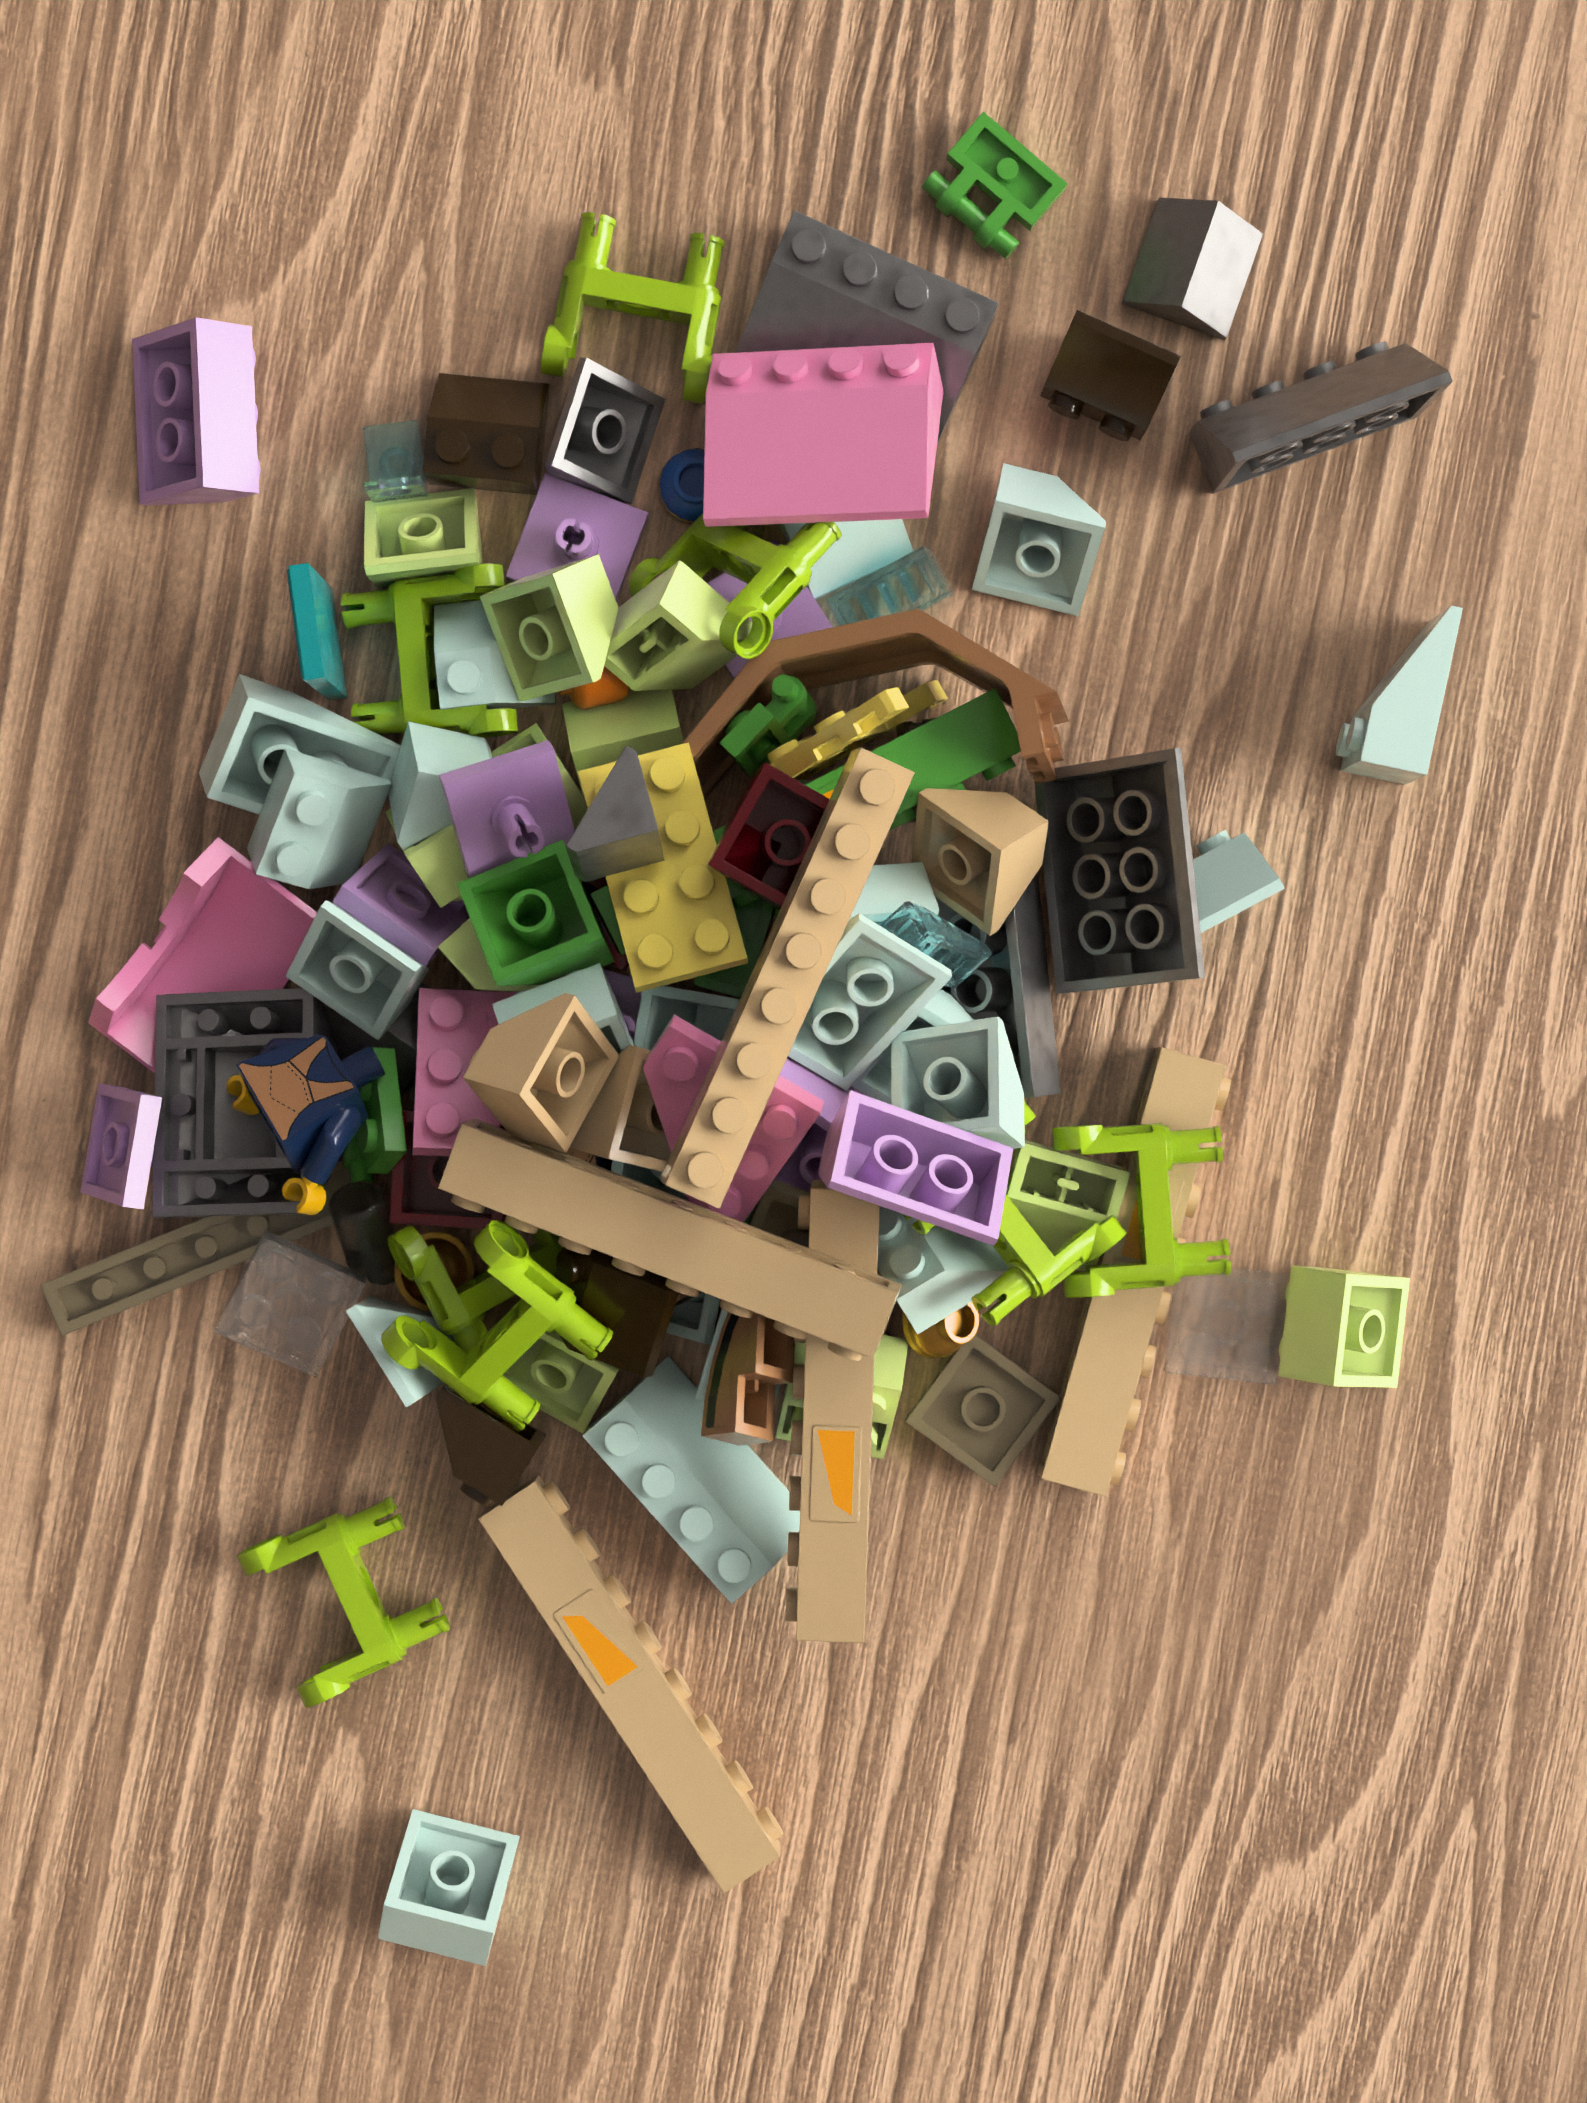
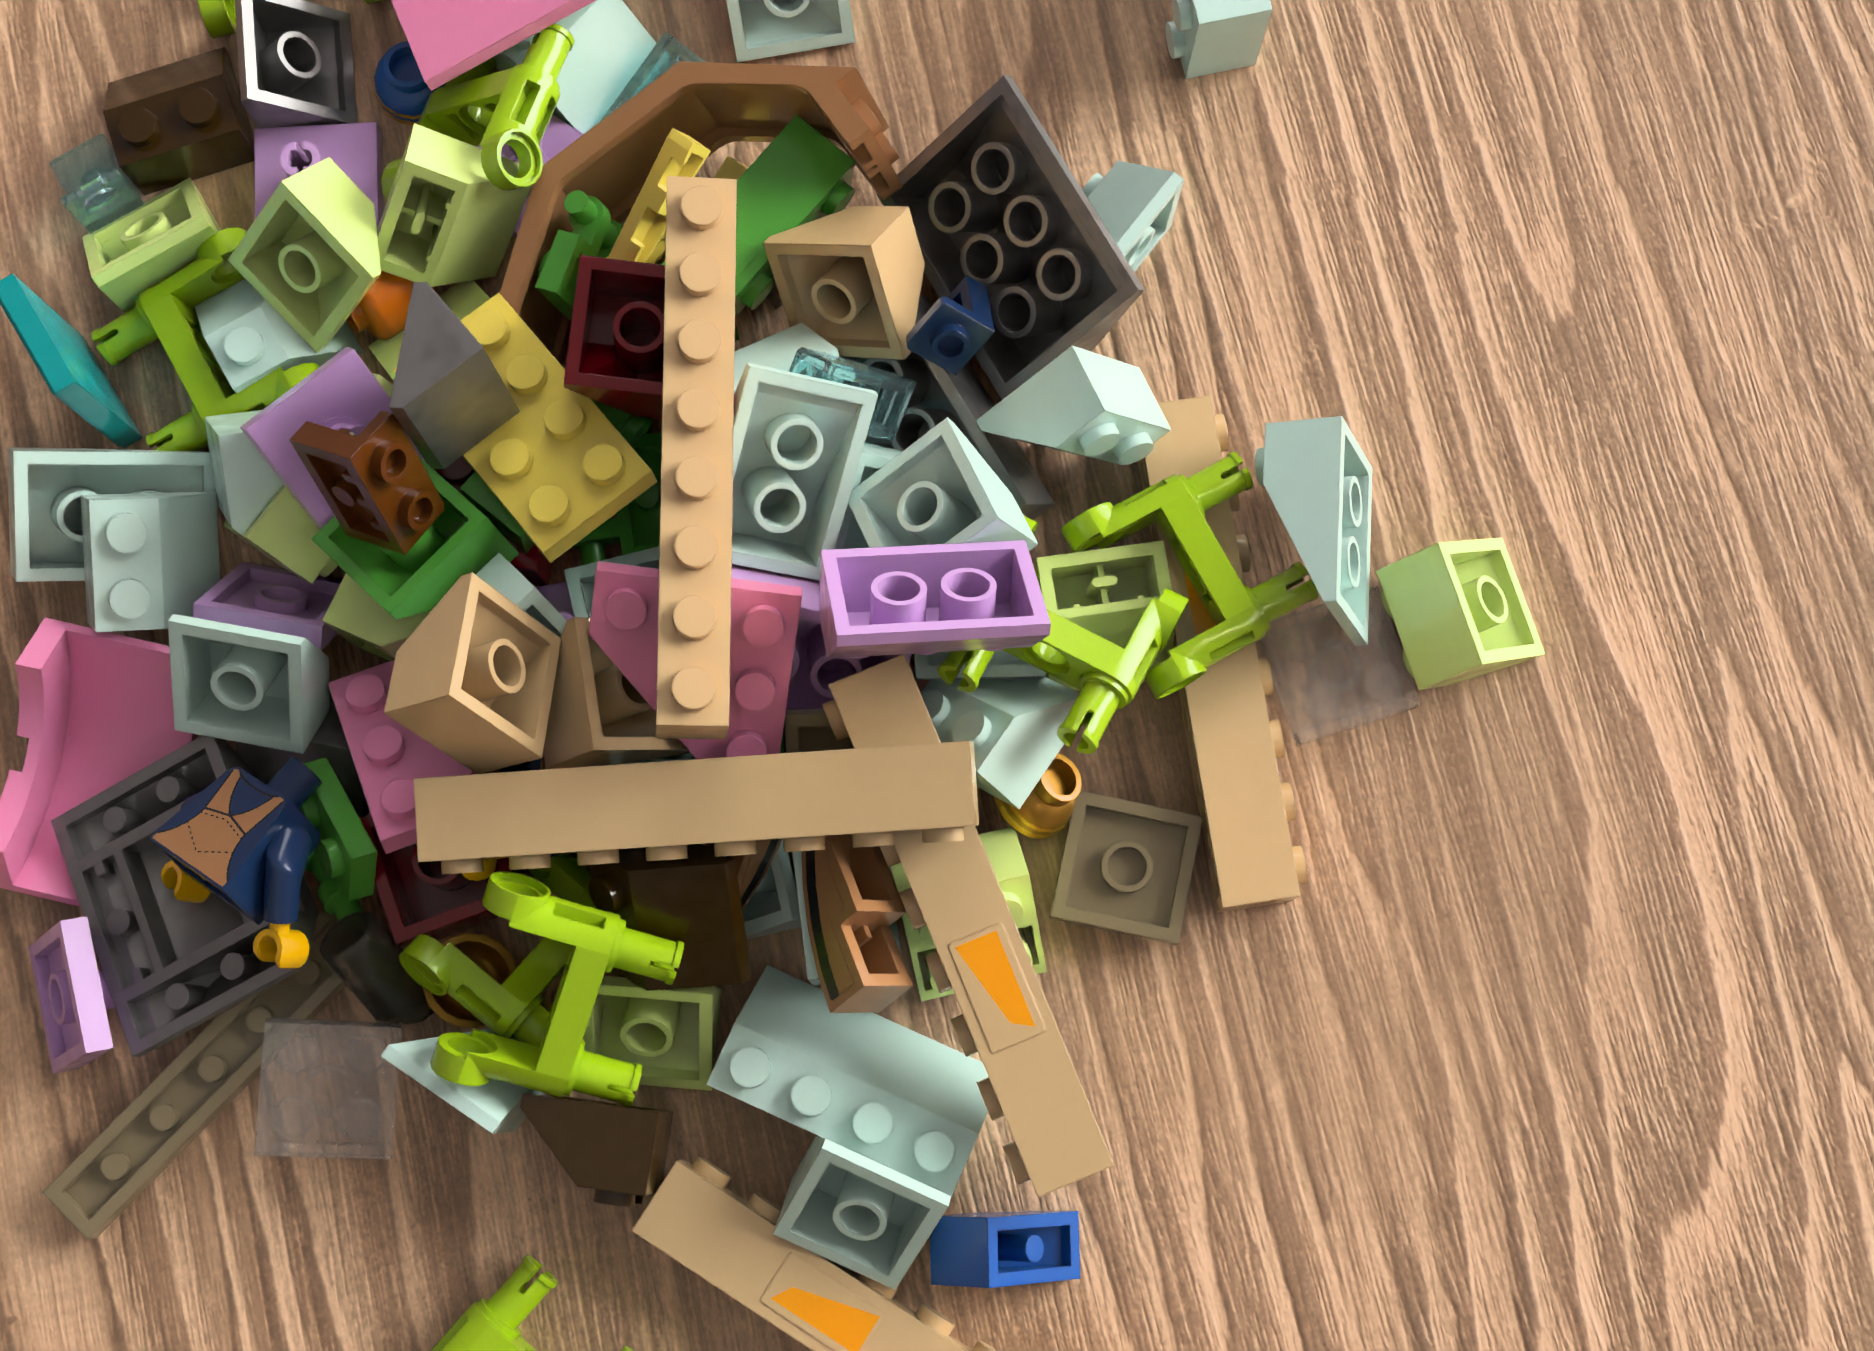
camera: 25 degrees left, 10 degrees down
none -> reddish brown bracket [289,411,445,555]
none -> light aqua slope [773,1136,951,1290]
none -> dark blue bracket [906,275,995,376]
none -> blue slope [930,1211,1080,1288]
none -> light aqua slope [976,345,1171,465]
none -> light aqua slope [1255,416,1372,646]

